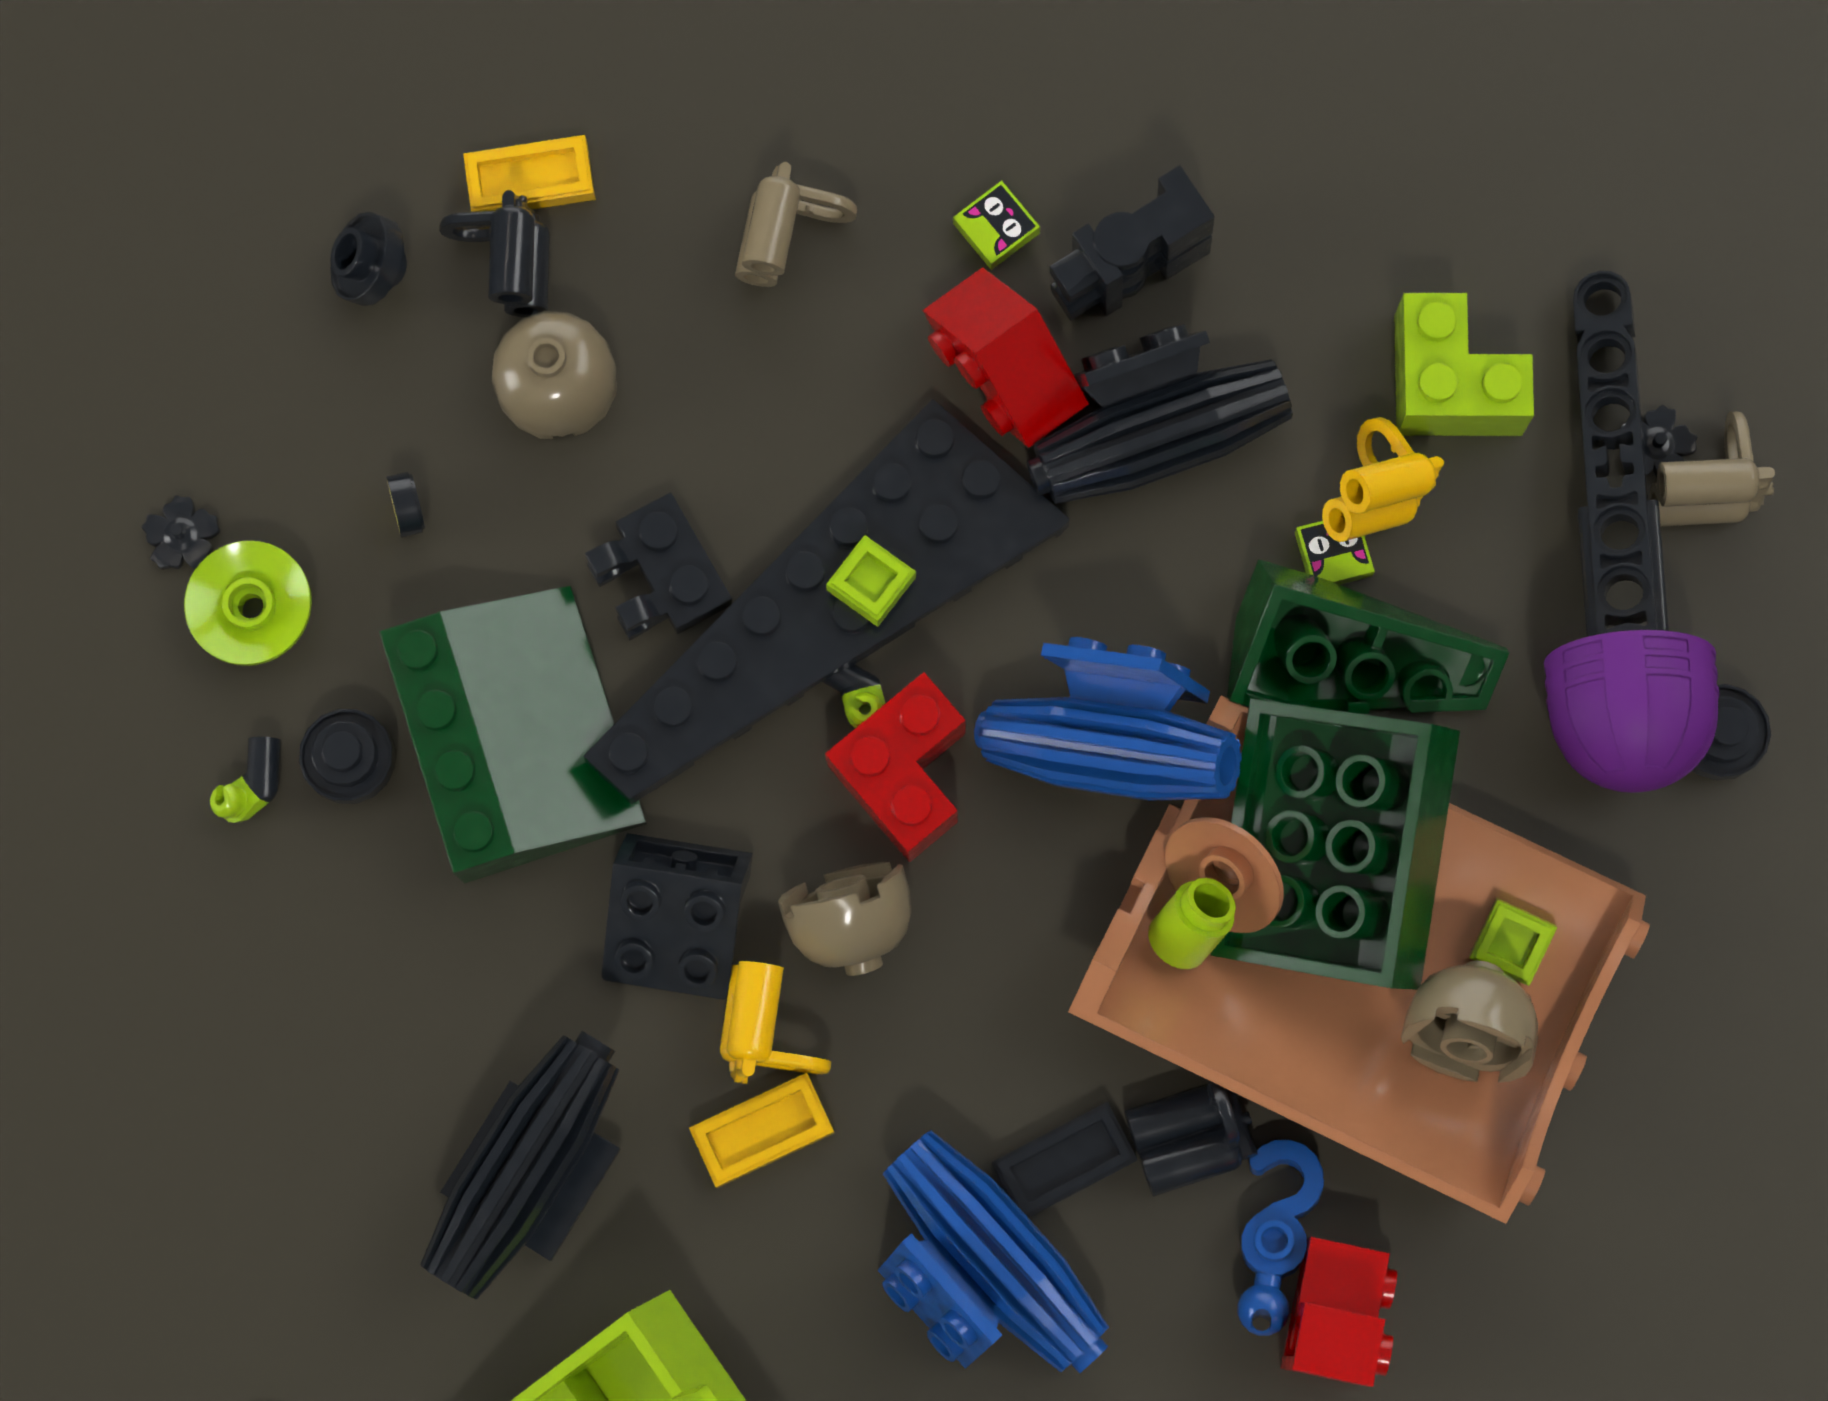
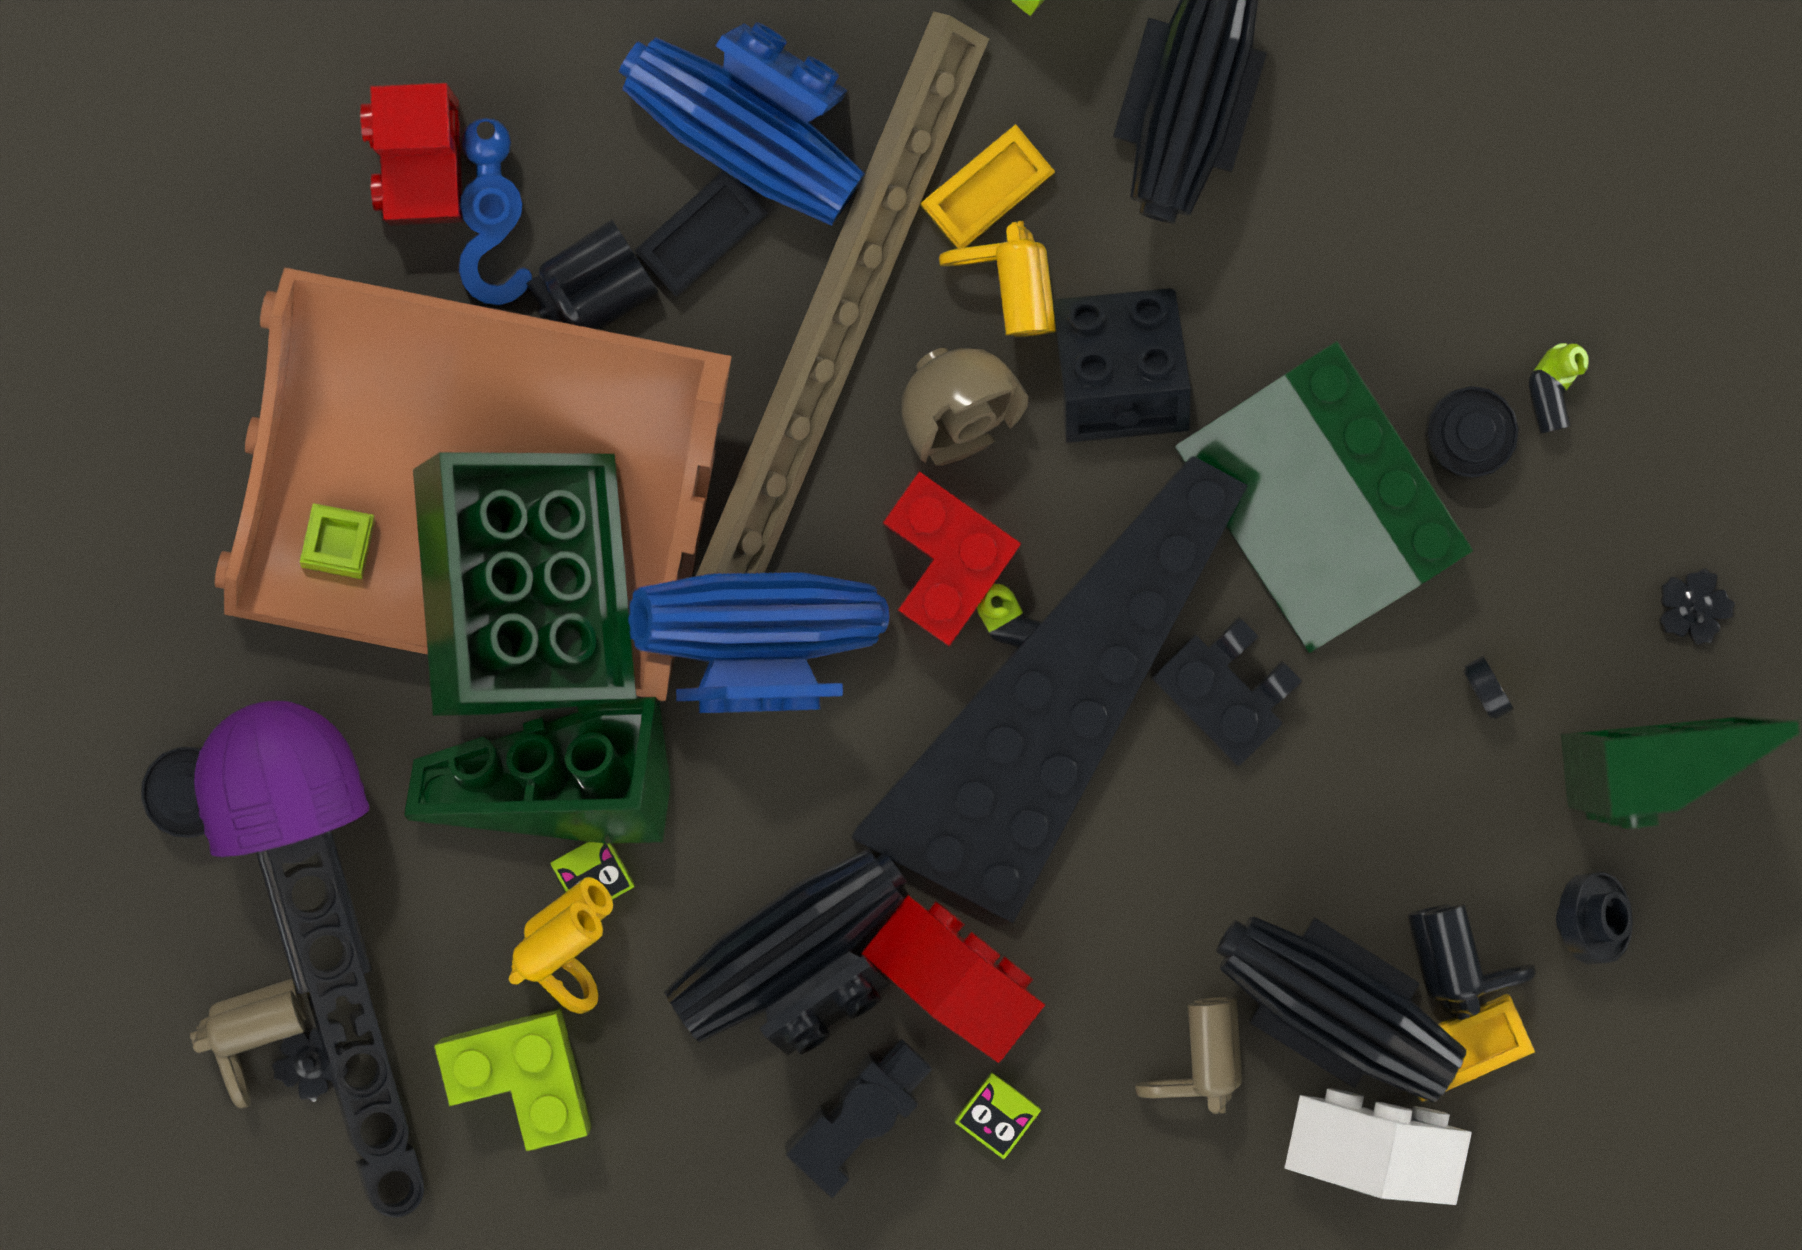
camera: 160 degrees right, 10 degrees up
lime dish [184,541,312,666] -> none
dark tan cylinder [492,311,617,439] -> none
lime tile [826,535,916,627] -> none
lime brick [1148,878,1236,969] -> none
nougat dish [1165,817,1284,933] -> none
dark tan cylinder [1401,961,1538,1083] -> none
none -> dark tan plate [696,11,989,576]
none -> black plate [1215,916,1467,1103]
none -> white brick [1284,1088,1472,1205]
none -> dark green slope [1561,716,1800,829]

